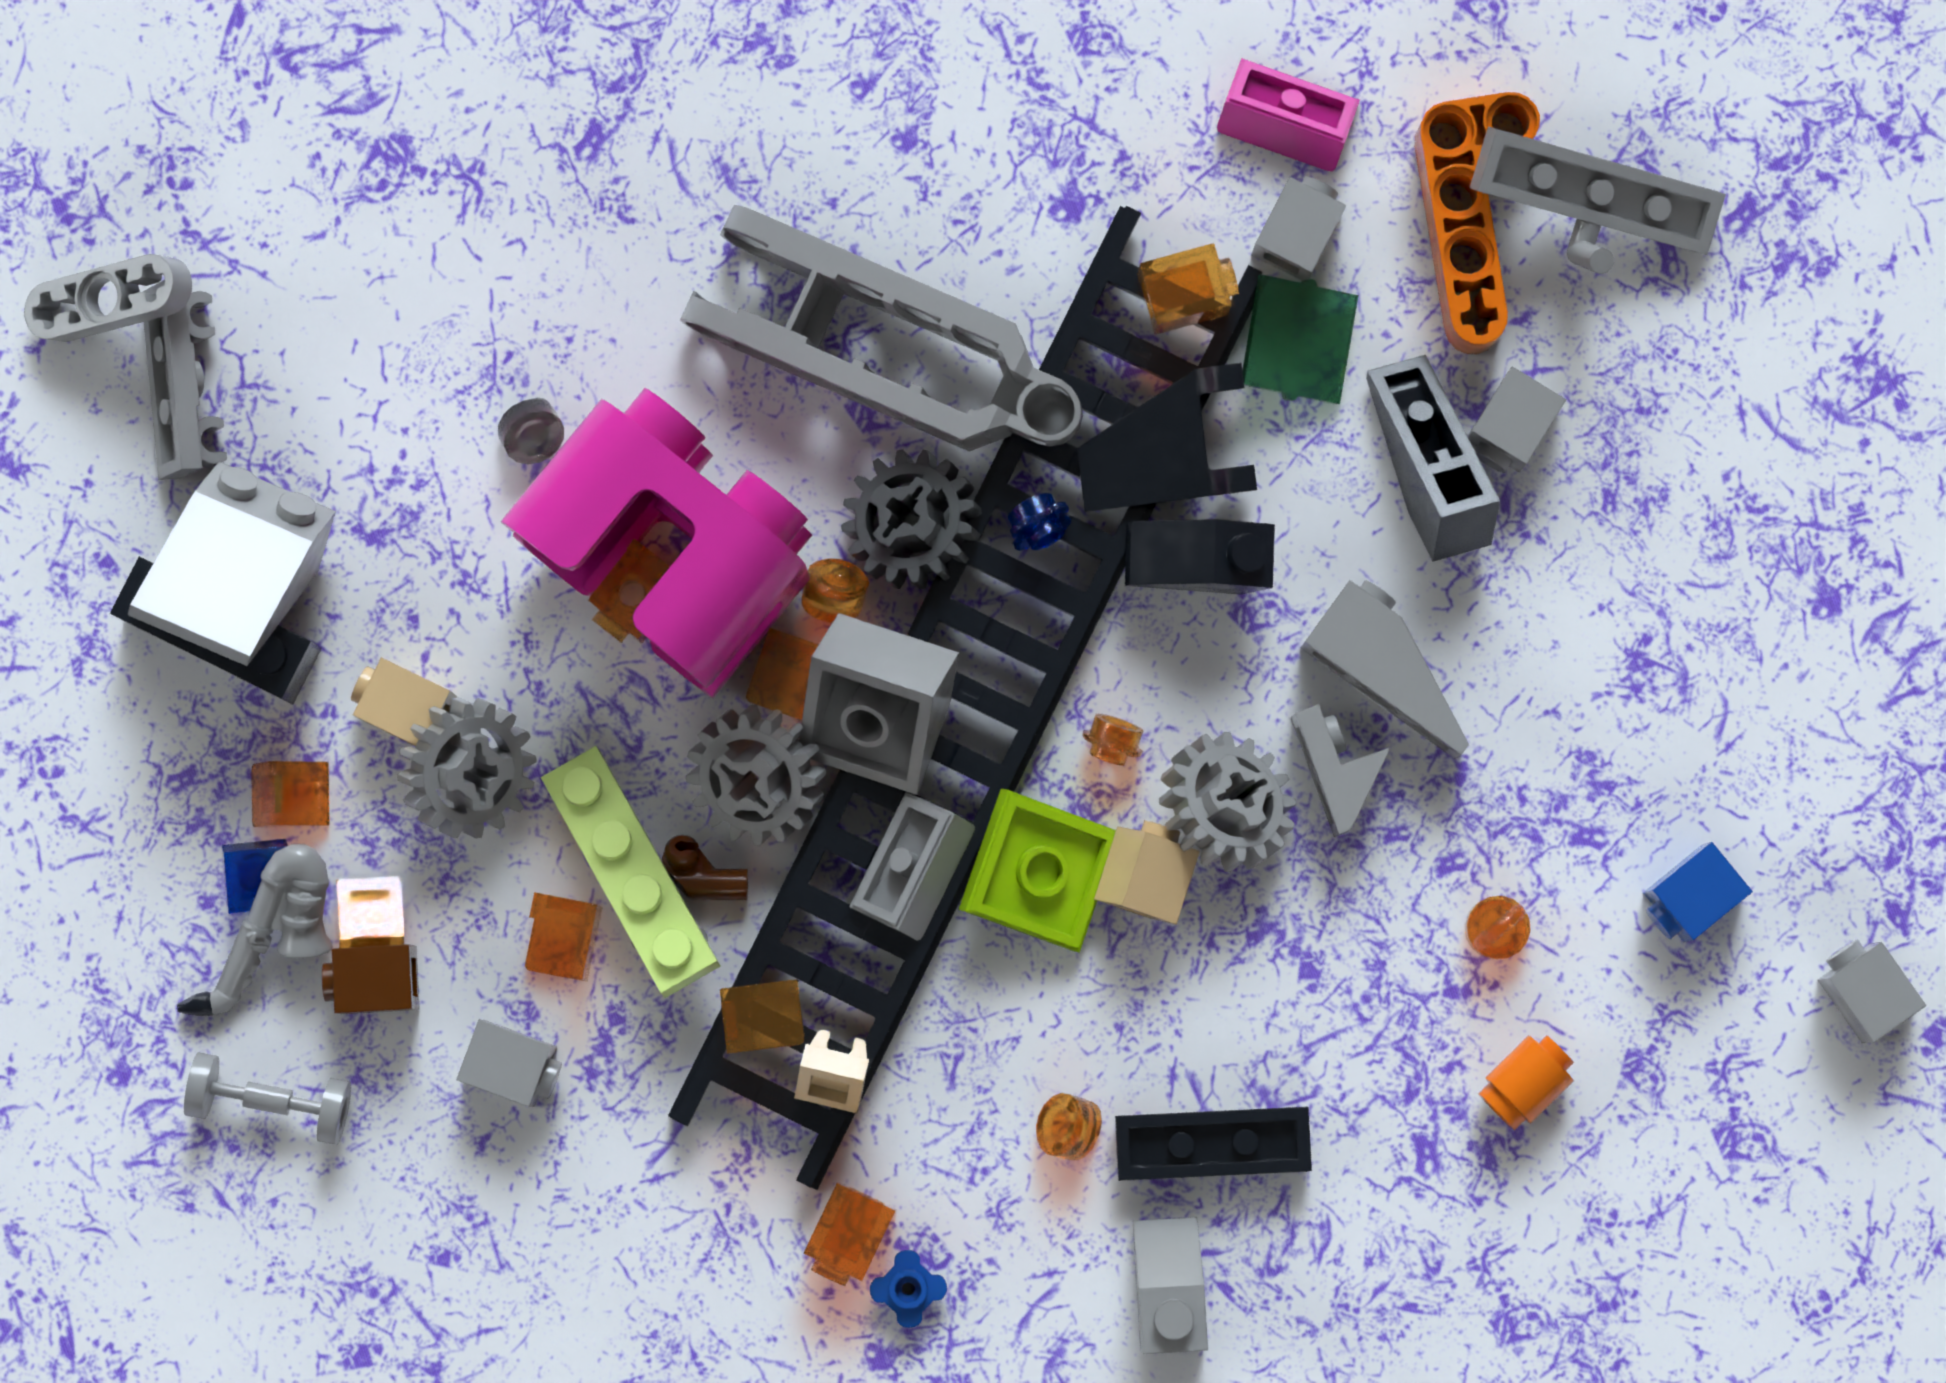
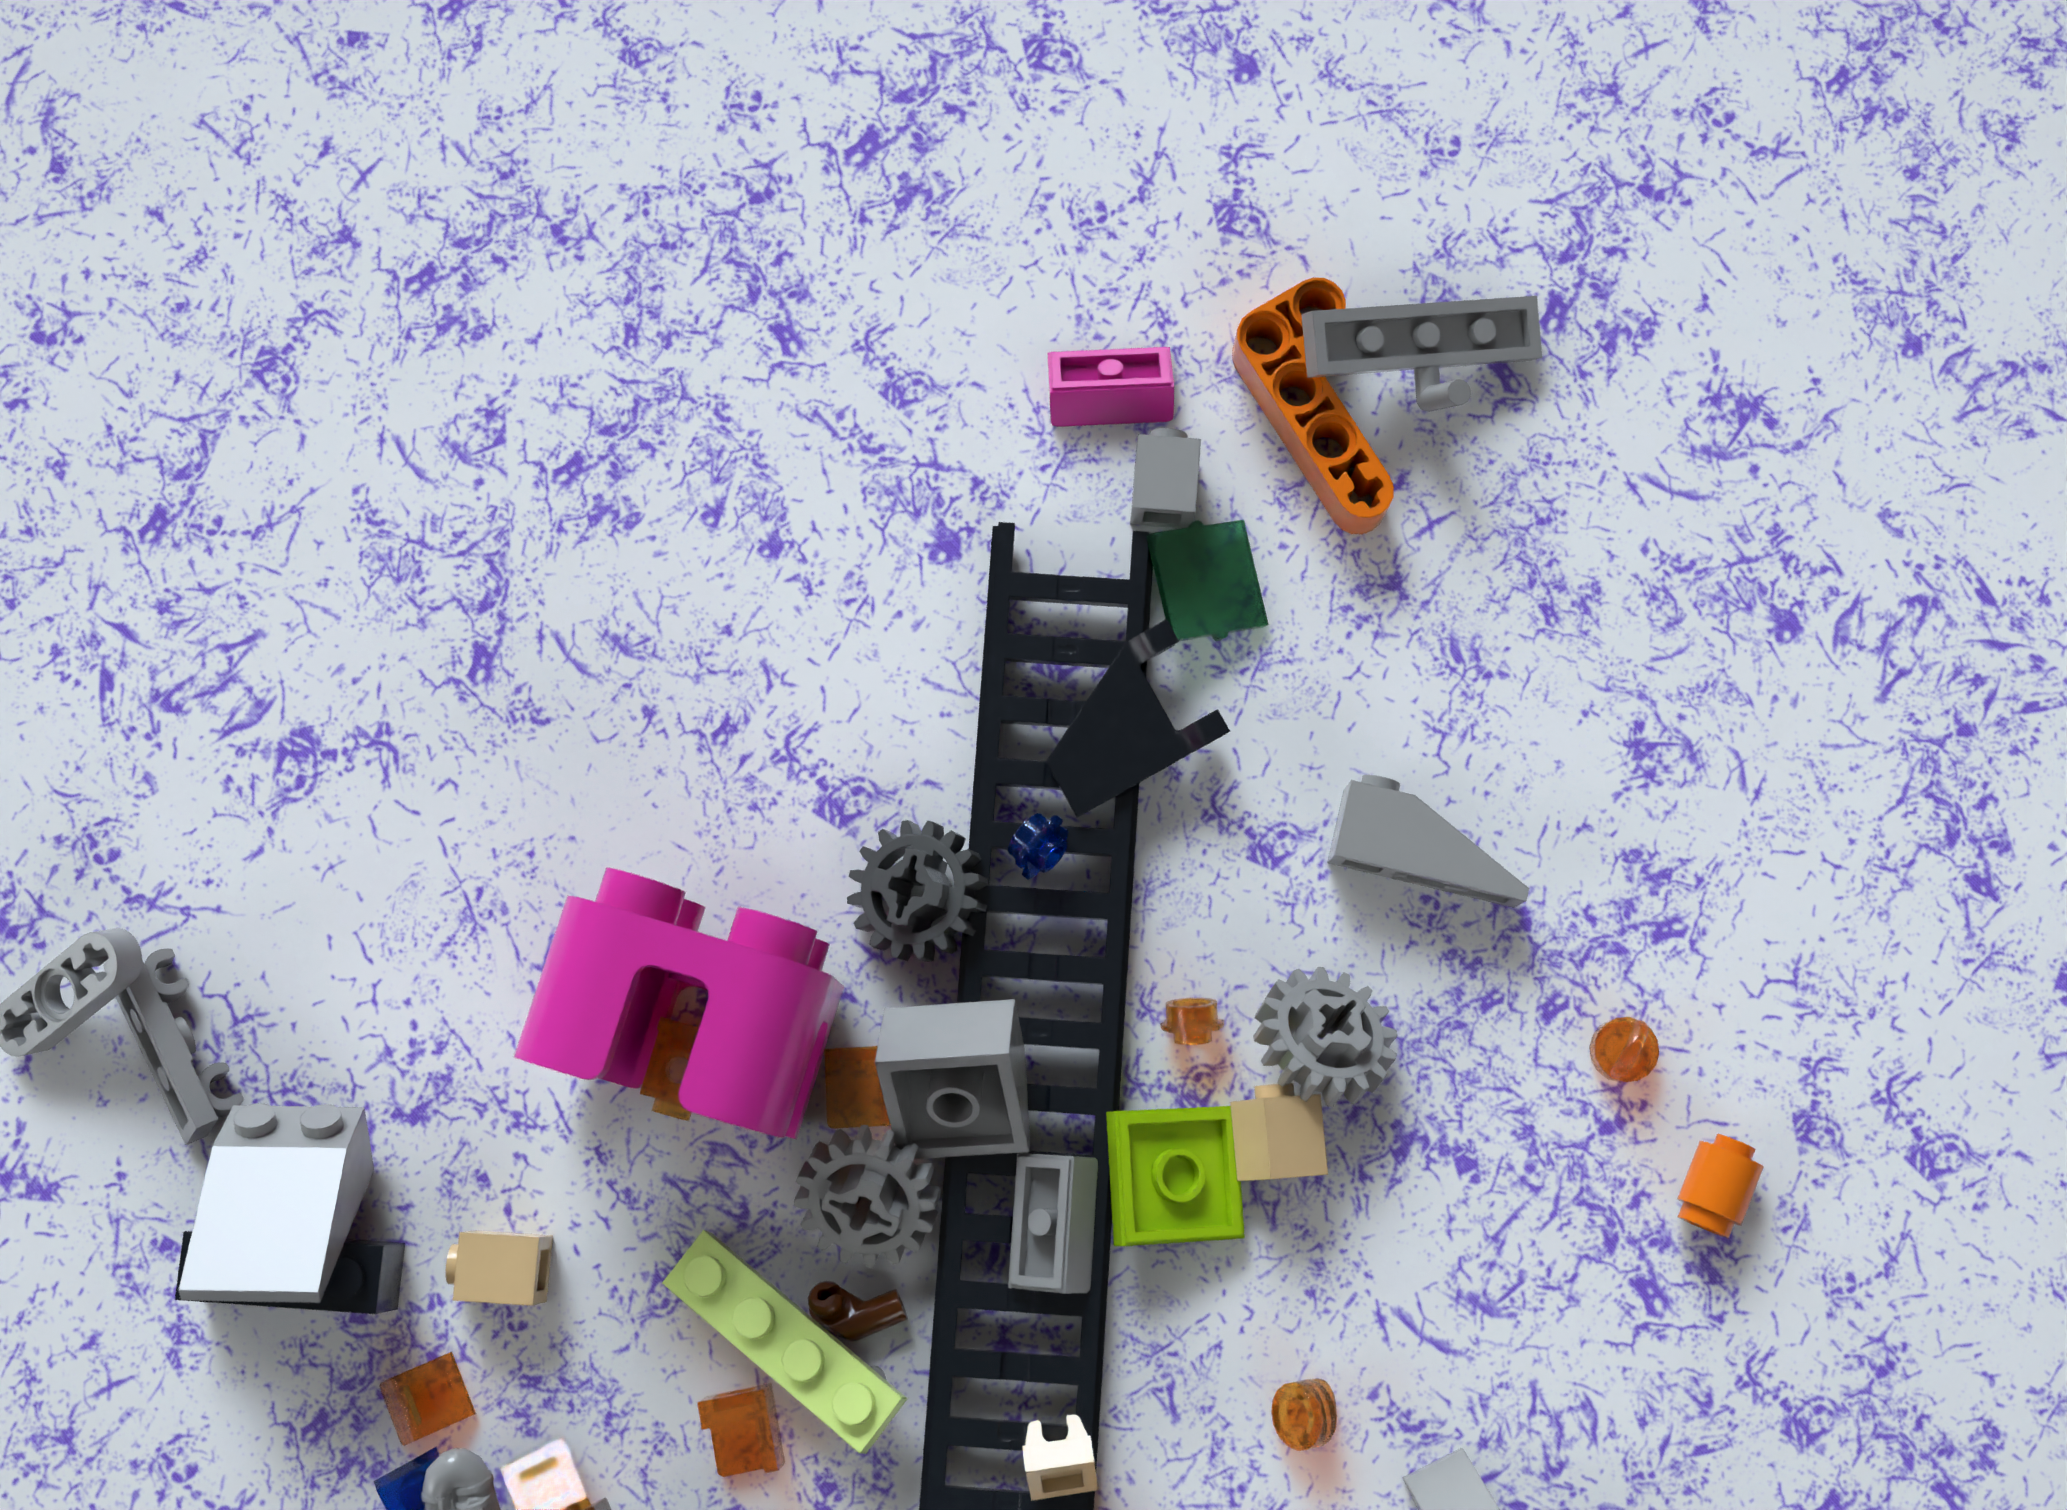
camera: 20 degrees left, 5 degrees down
light grey gear [397,698,537,839] -> none
clear smoke tile [498,397,564,465] -> none
light grey piece [680,205,1083,452] -> none
clear orange panel [720,979,805,1054] -> none
clear orange tile [801,558,869,623] -> none
black plate [1115,1106,1312,1181] -> none
black slope [1125,519,1275,595] -> none
clear orange brick [1137,243,1239,335] -> none
light grey slope [1291,705,1390,837] -> none
black slope [1366,355,1500,562] -> none
light grey brick [1468,366,1567,473] -> none
blue brick [1643,842,1753,942] -> none
light grey brick [1818,939,1927,1043] -> none

